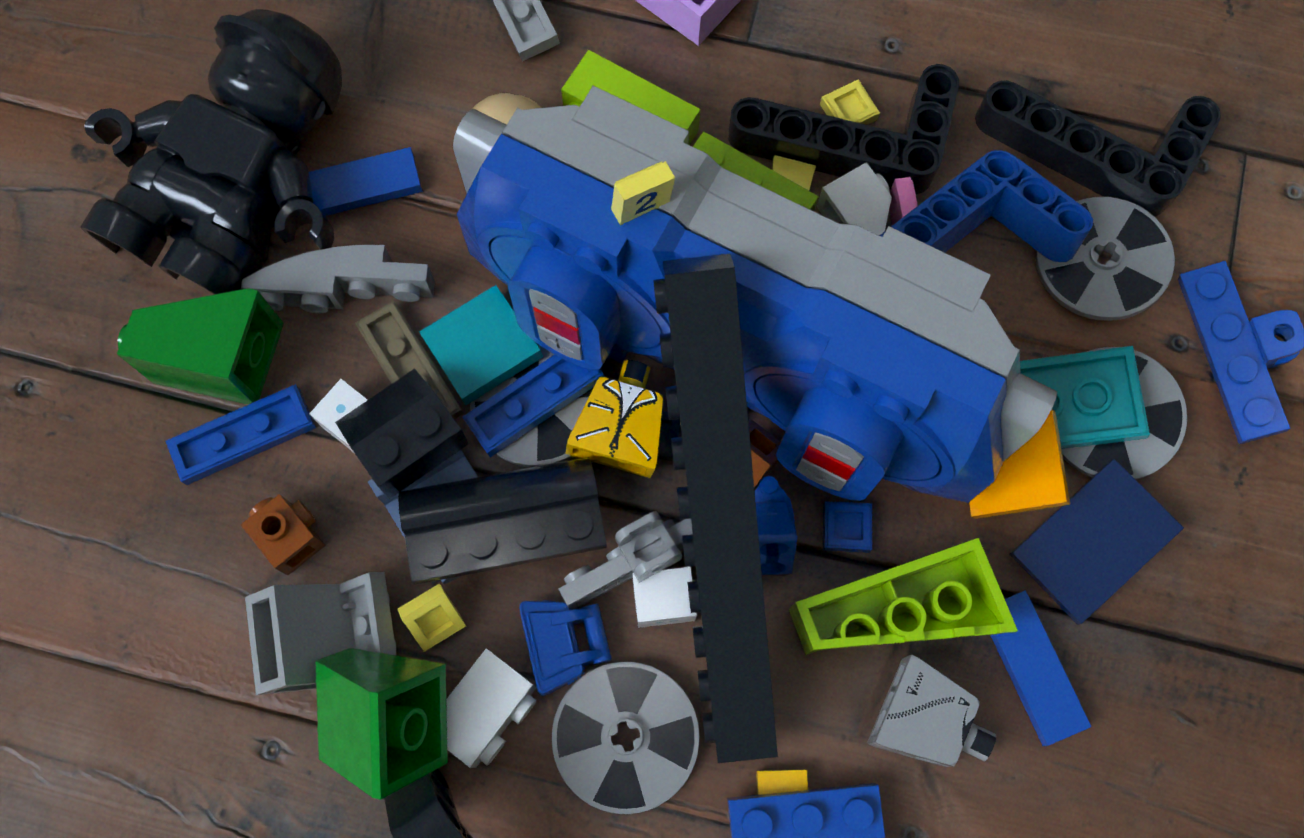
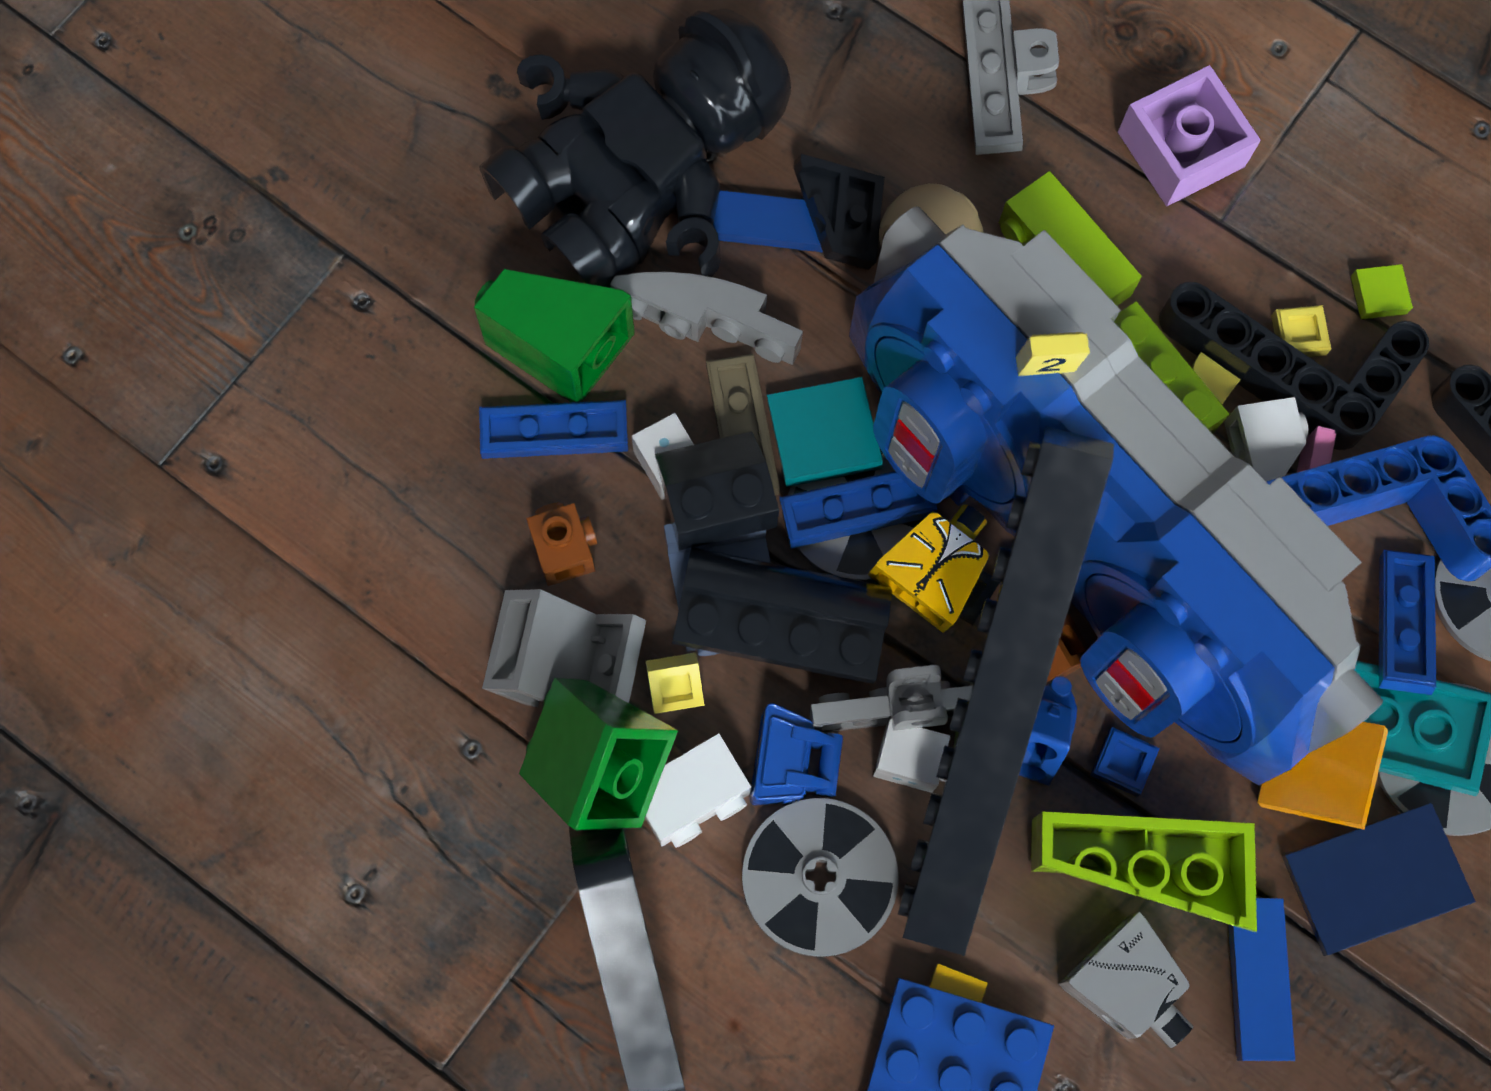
camera: 20 degrees right, 0 degrees up
none -> black wing [793,154,885,270]
none -> lime tile [1351,264,1413,319]
none -> blue tile [1379,550,1436,695]

